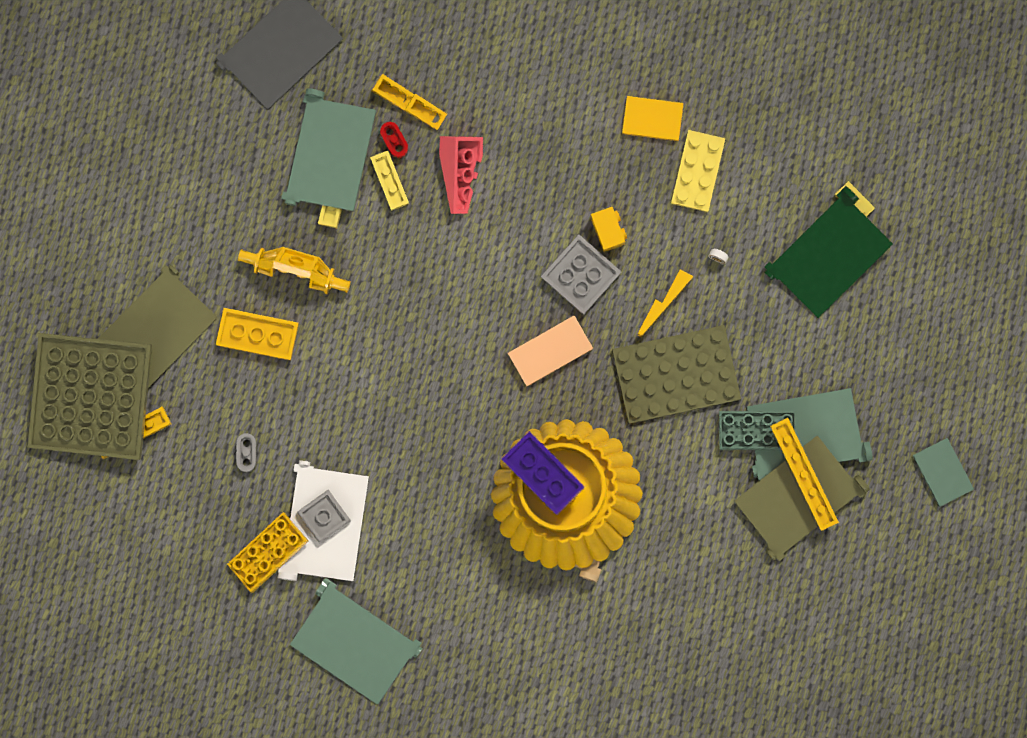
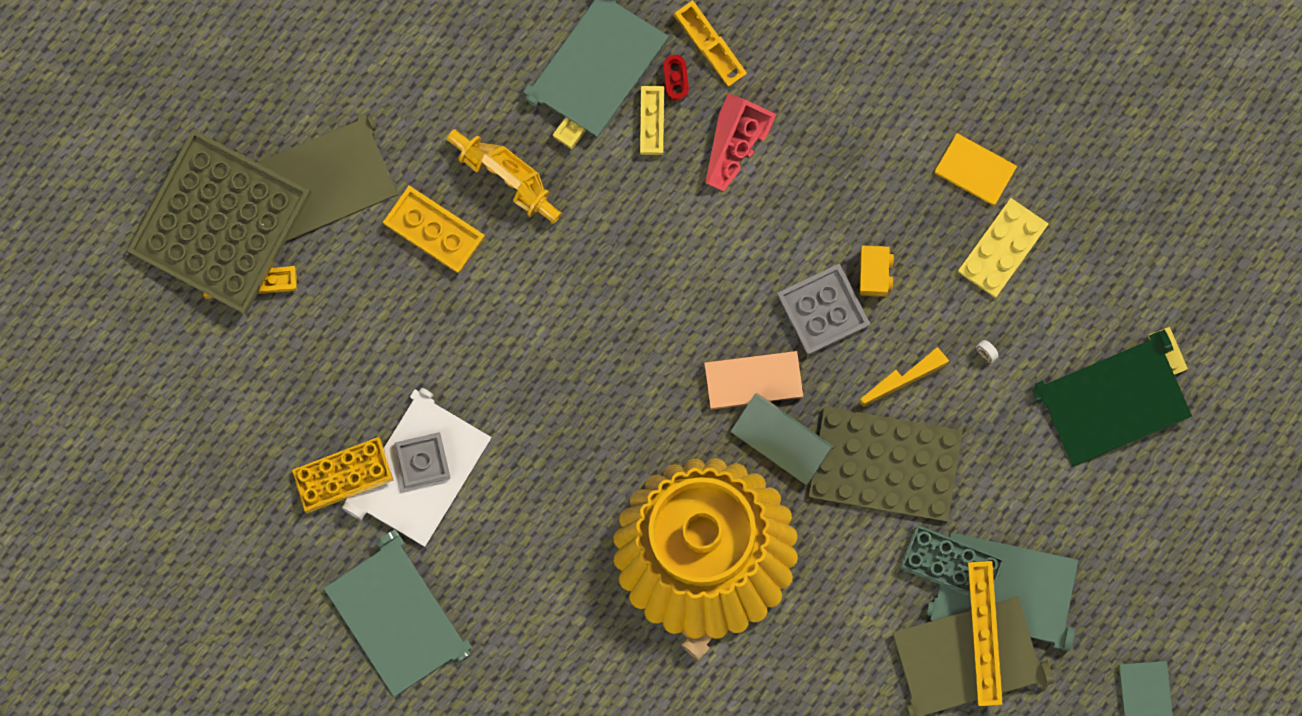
camera: 20 degrees right, 5 degrees down
light grey plate [236,433,257,472] -> none
dark purple plate [501,431,585,515] -> none
none -> sand green tile [731,393,833,485]

